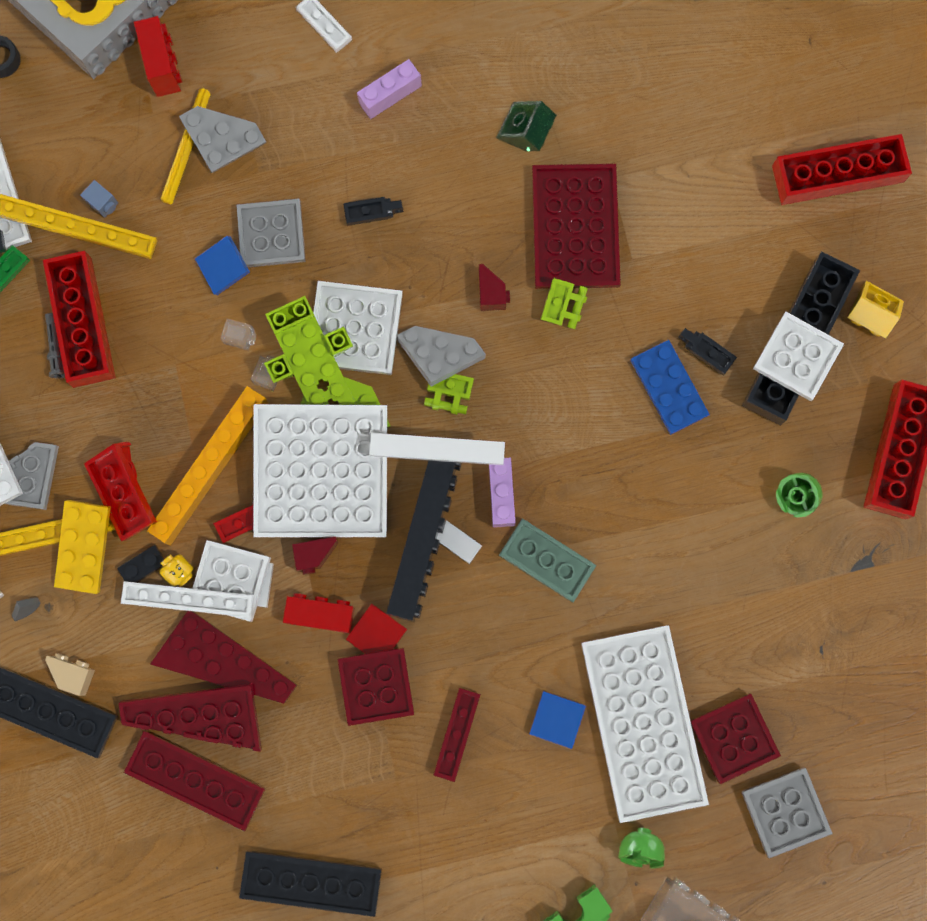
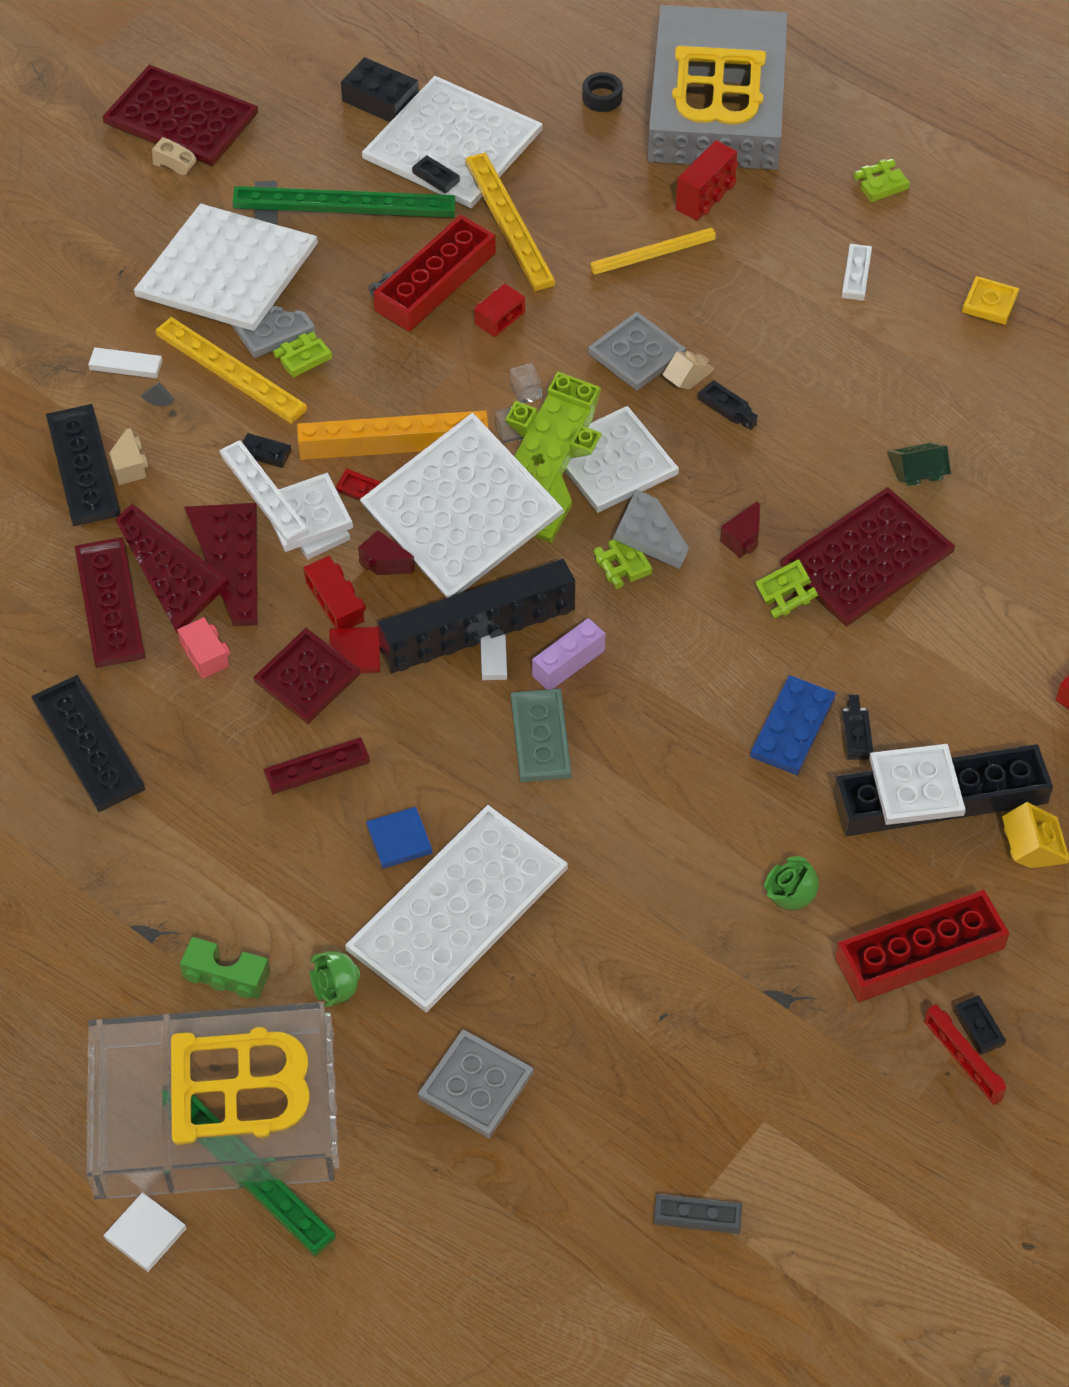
camera: 50 degrees right, 25 degrees down
yellow plate [54,500,111,594] -> none
sand blue brick [80,180,118,218] -> none
red plate [84,442,157,542] -> none
yellow head [160,554,193,587] -> none
light grey plate [179,106,266,173] -> none
blue tile [195,236,250,295] -> none
lavender brick [357,59,422,119] -> none
white tile [369,433,505,465] -> none
dark red plate [690,693,781,784] -> none
none -> coral brick [177,617,230,679]
none -> lime plate [273,331,332,378]
none -> red brick [474,283,525,337]
none -> tan slope [663,351,714,390]

